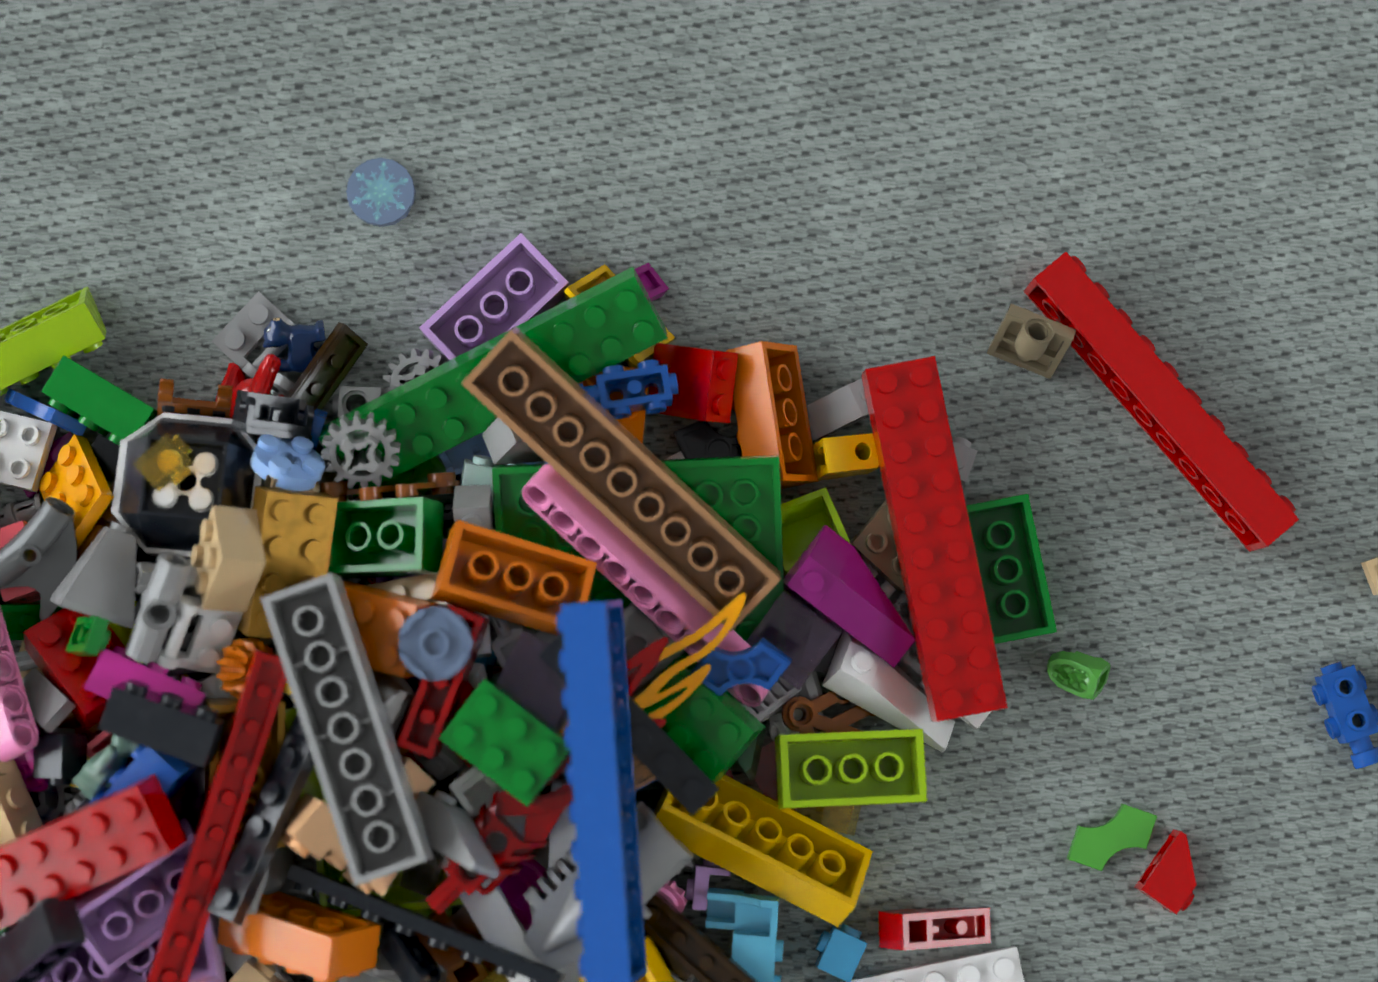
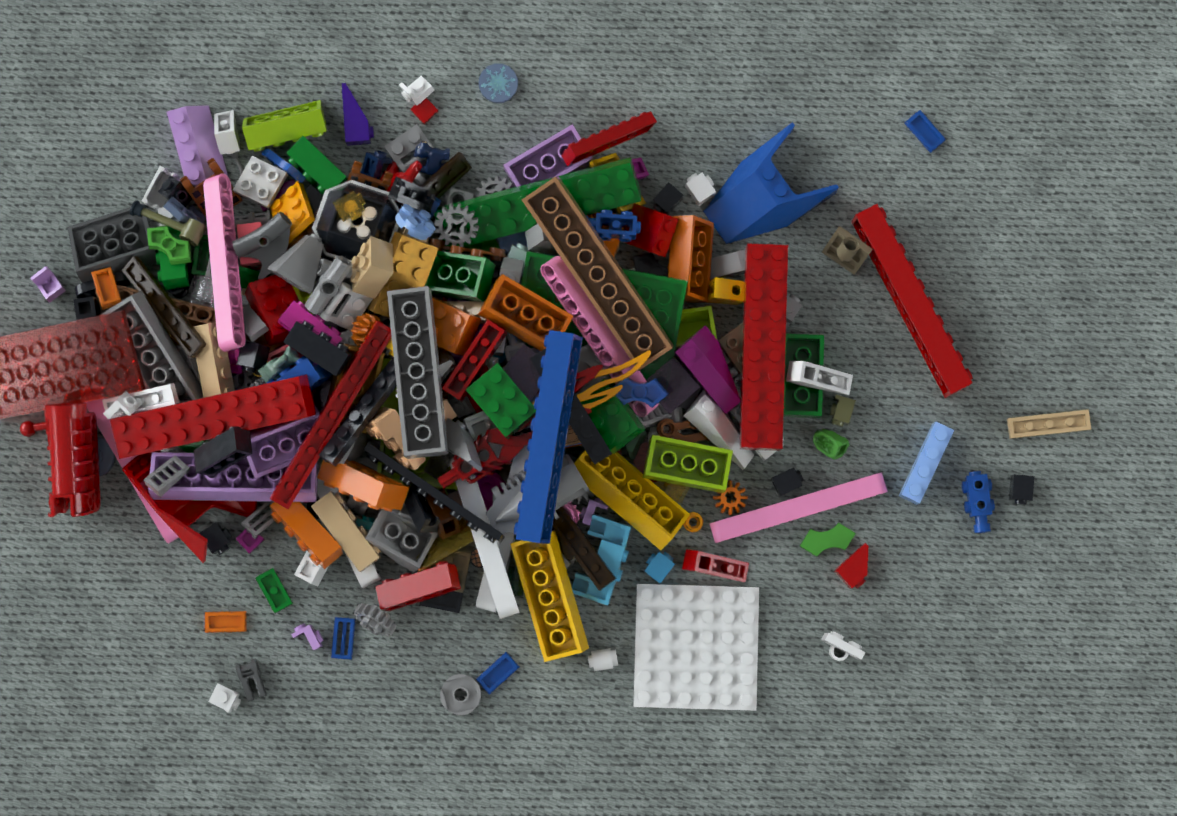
camera: 20 degrees right, 0 degrees up
green plate [65,616,111,656] -> none
sand blue tile [398,606,474,681] -> none
none -> dark purple slope [341,83,374,146]
none -> dark blue bracket [361,150,393,179]
none -> white bracket [399,76,434,105]
none -> red tile [410,98,439,125]
none -> red piece [562,111,657,167]
none -> black brick [652,182,684,215]
none -> light orange plate [683,512,703,532]
none -> white brick [685,172,716,206]
none -> blue windscreen [703,122,839,244]
none -> bright pink beam [709,472,888,543]
none -> orange gear [713,480,748,515]
none -> black brick [771,467,804,497]
none -> white slope [786,361,853,395]
none -> olive brick [829,395,856,427]
none -> light blue brick [899,422,954,505]
none -> blue tile [904,110,946,153]

